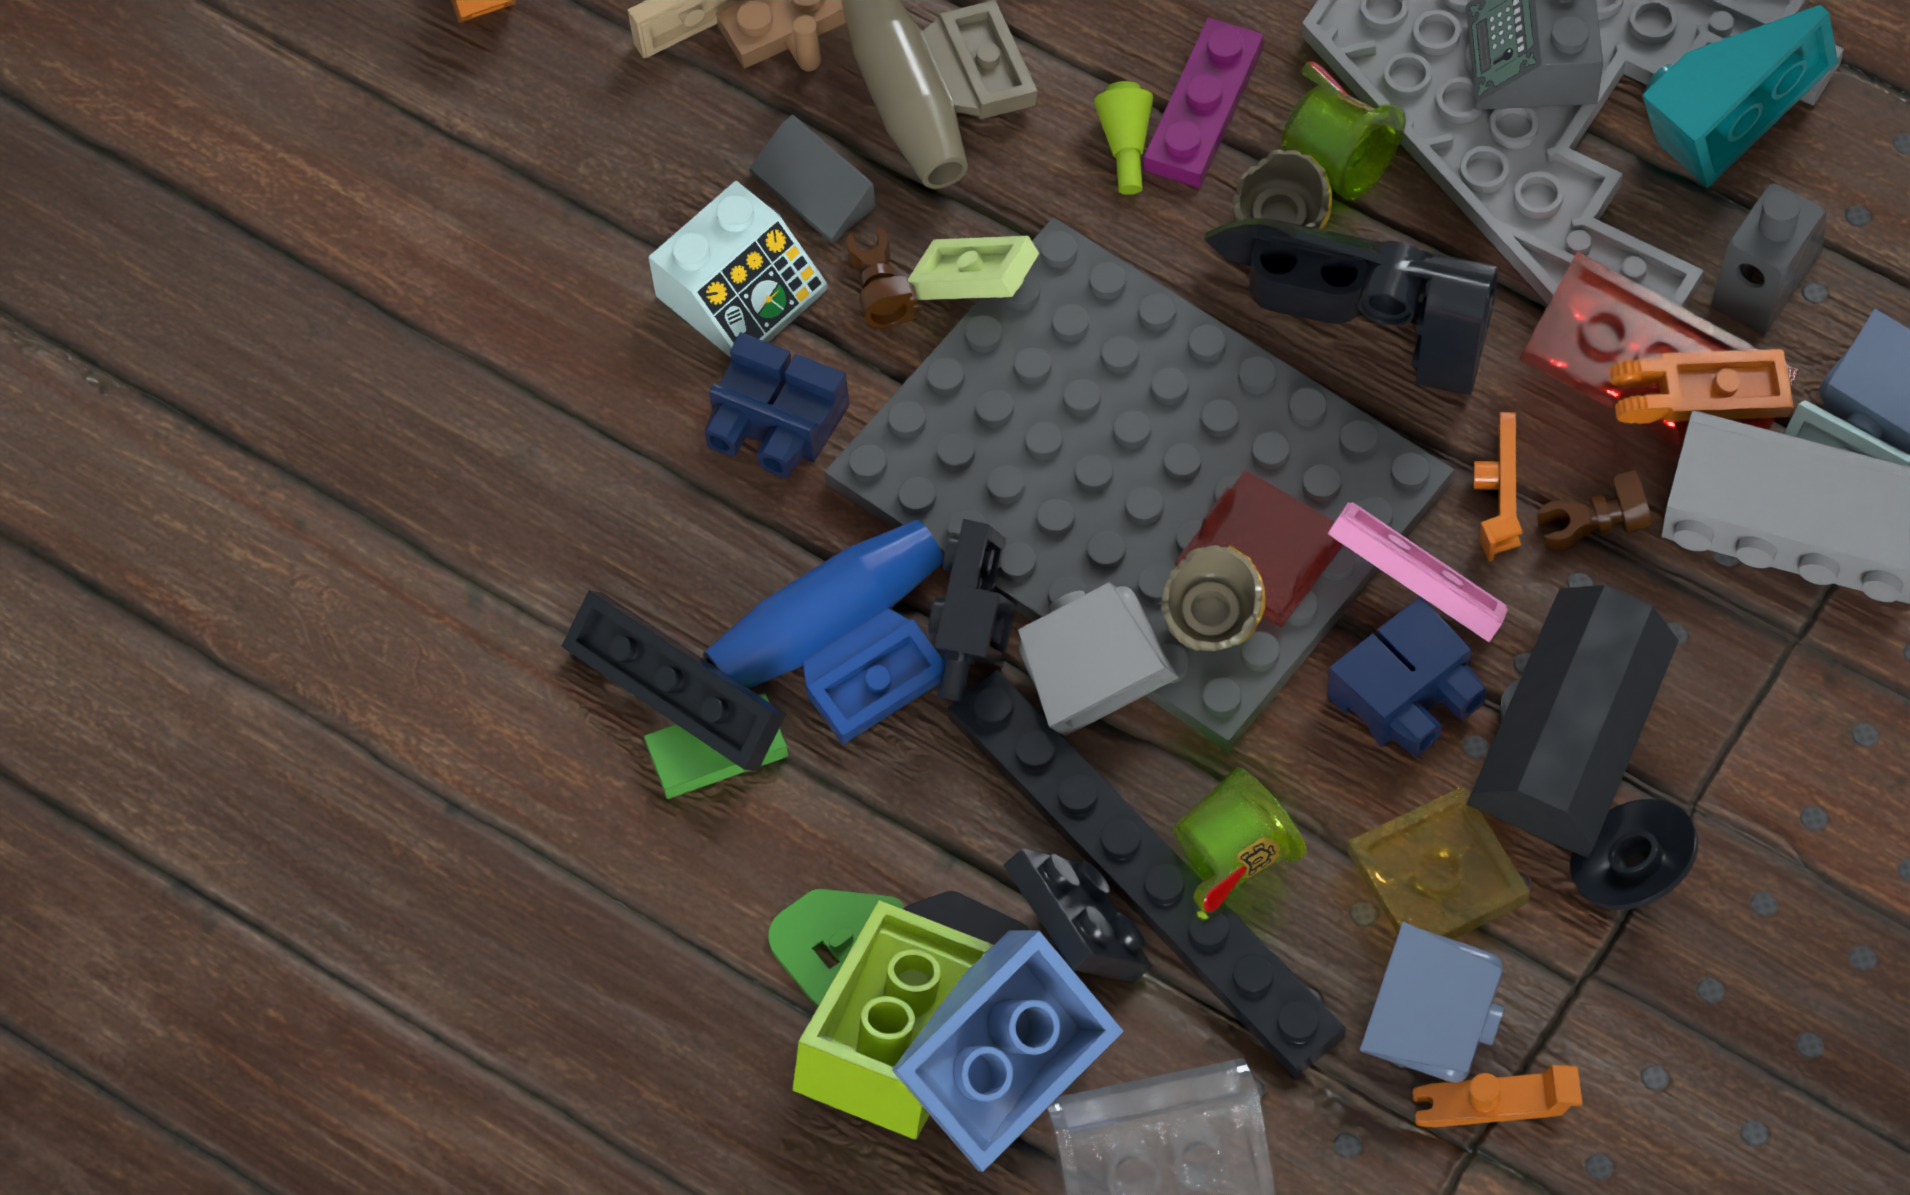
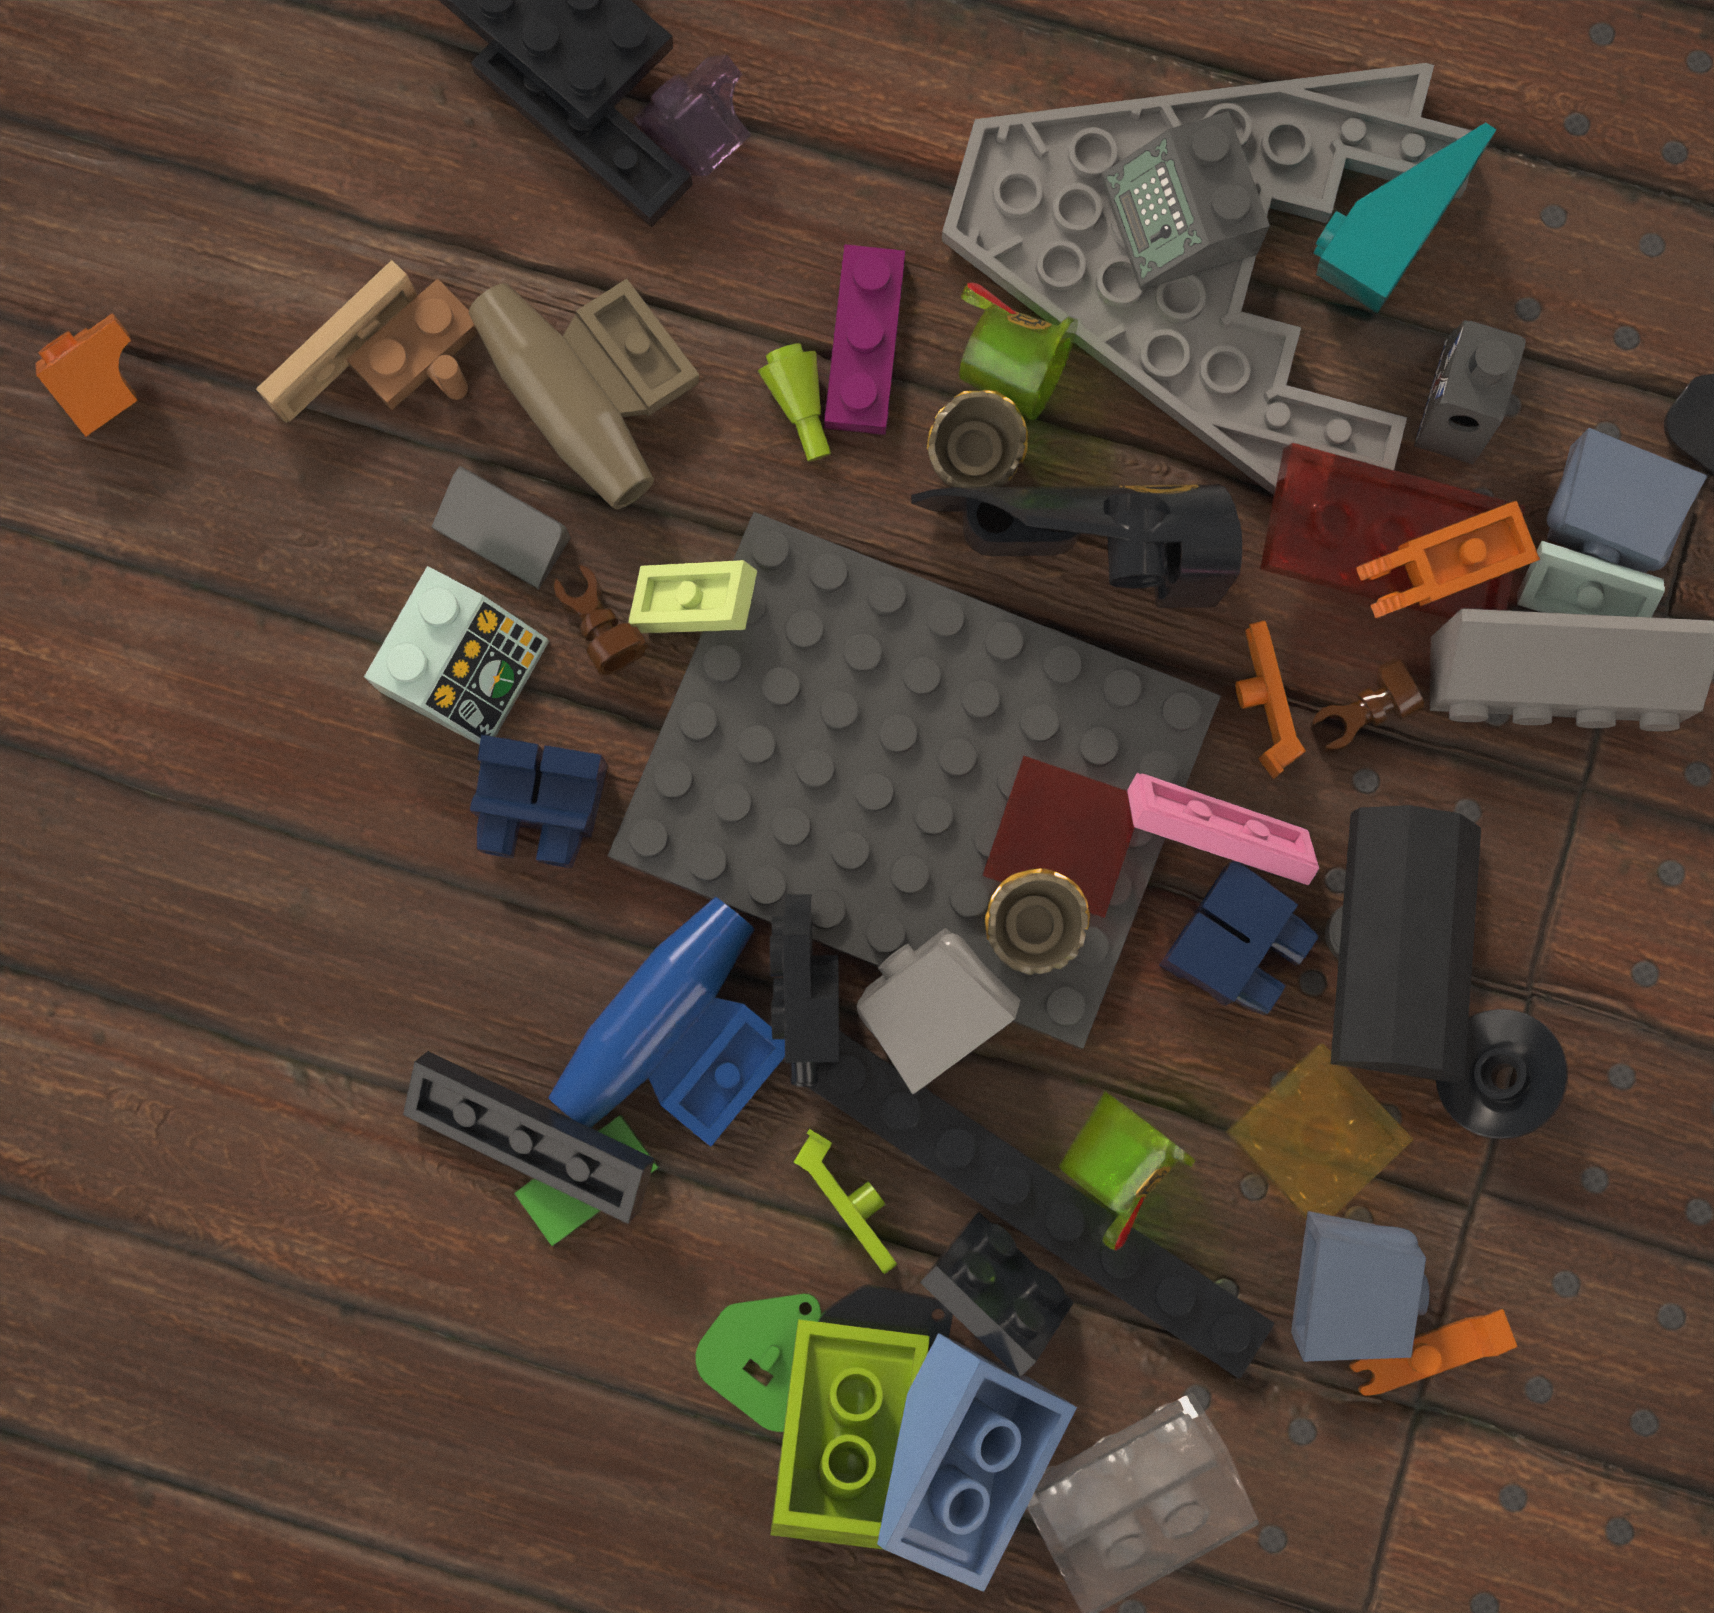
camera: 20 degrees left, 20 degrees up
none -> lime piece [794,1129,898,1274]

